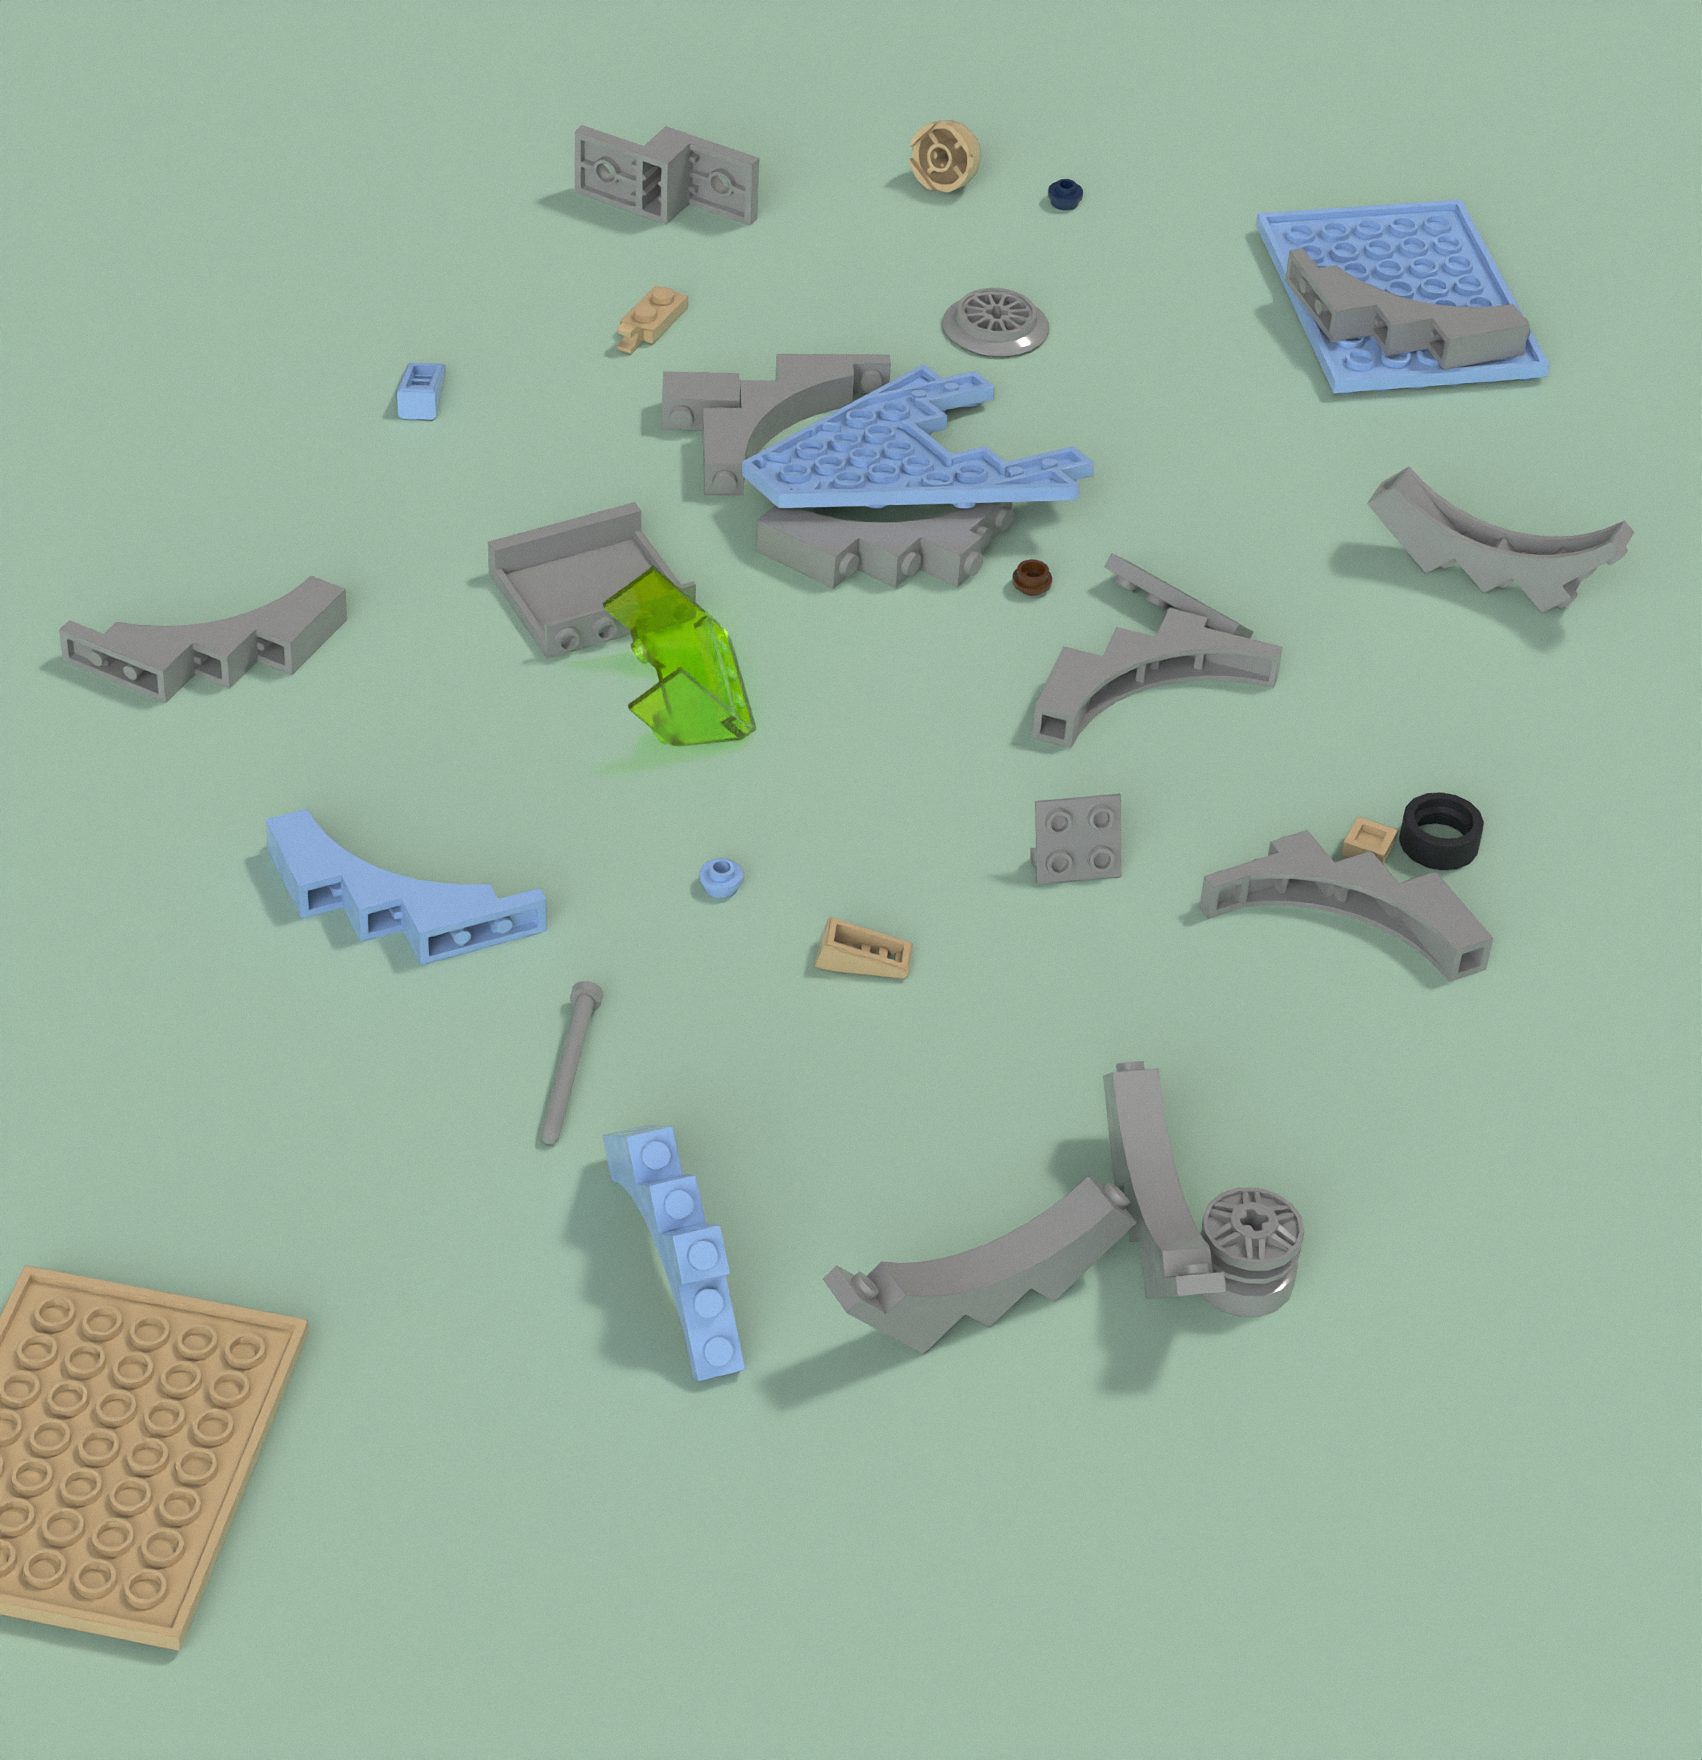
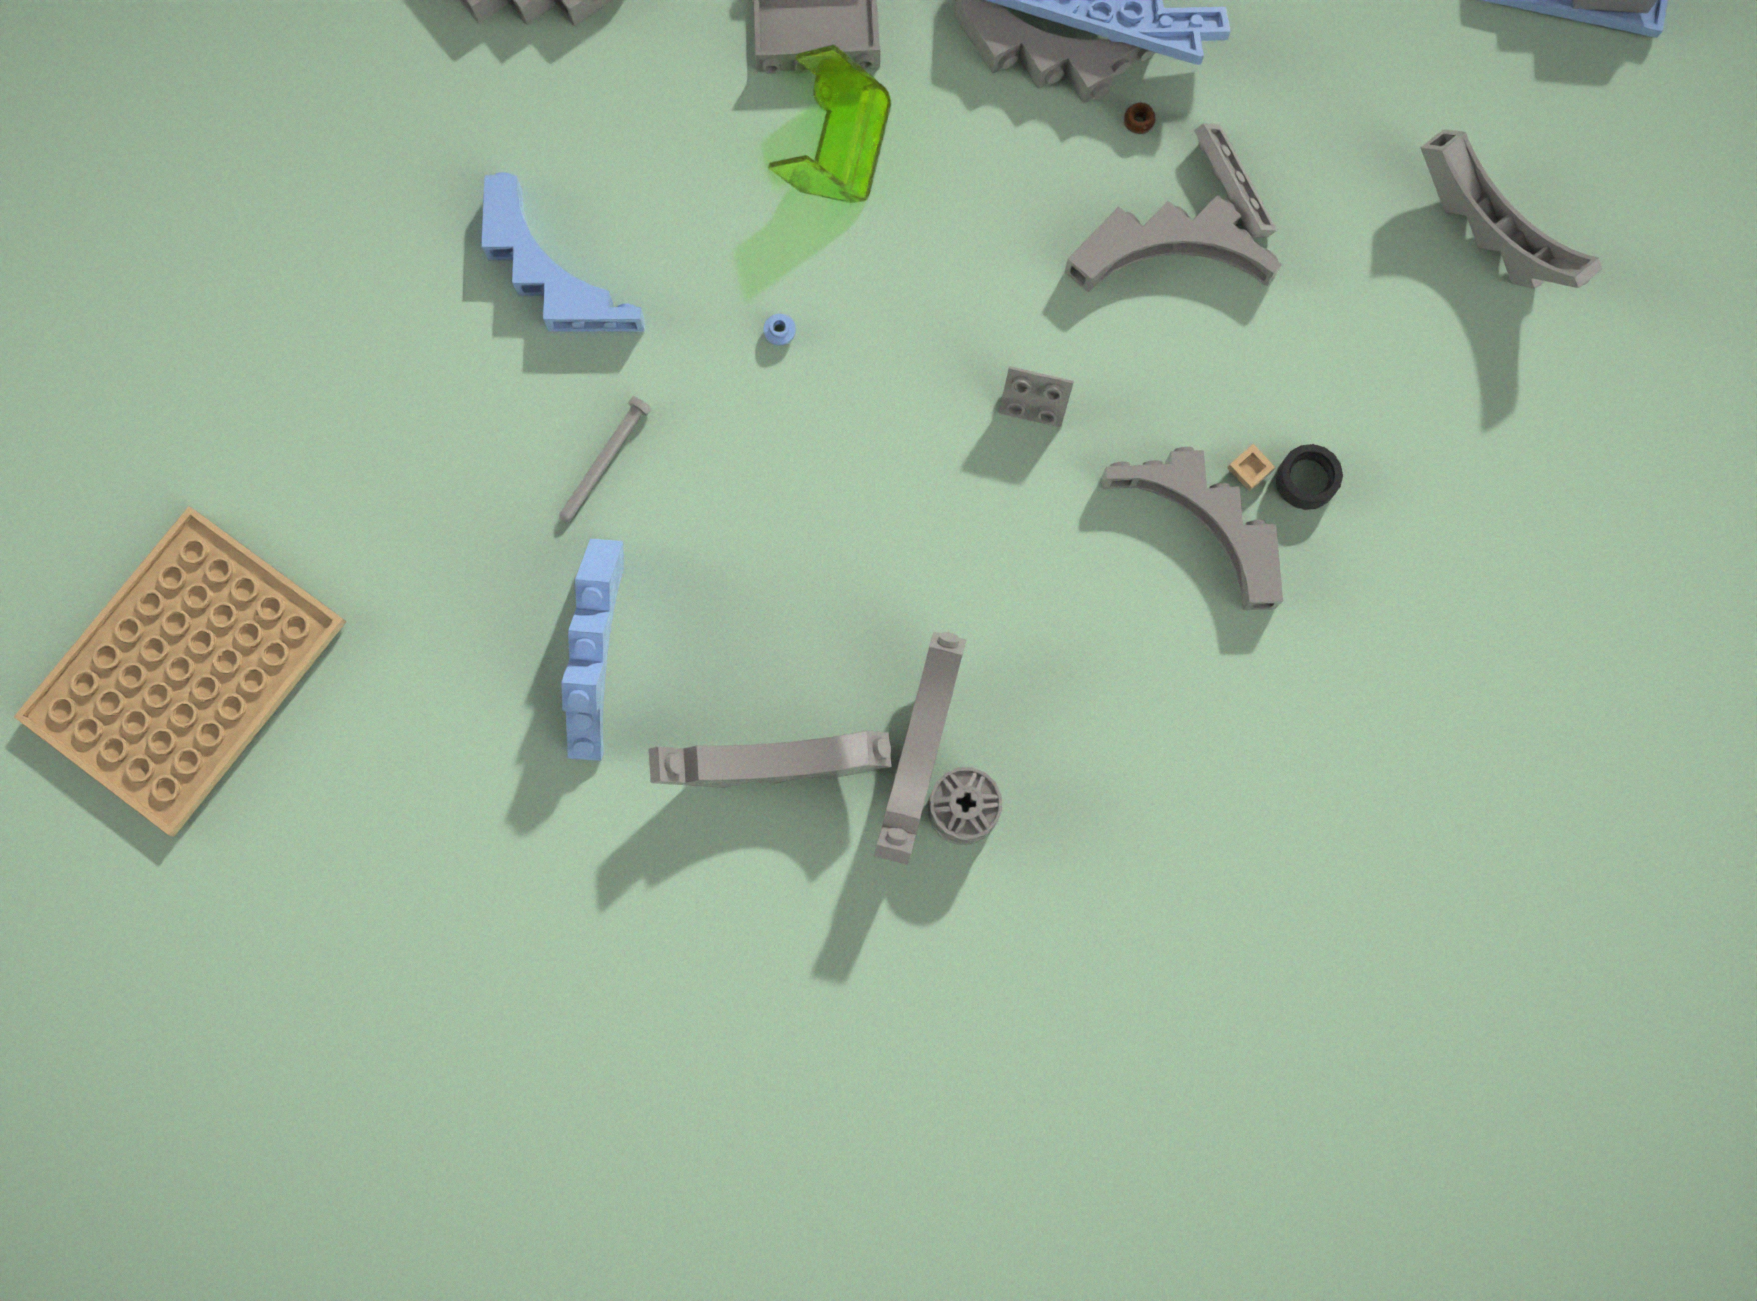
camera: 25 degrees right, 35 degrees up
tan slope [814,917,913,979] -> none

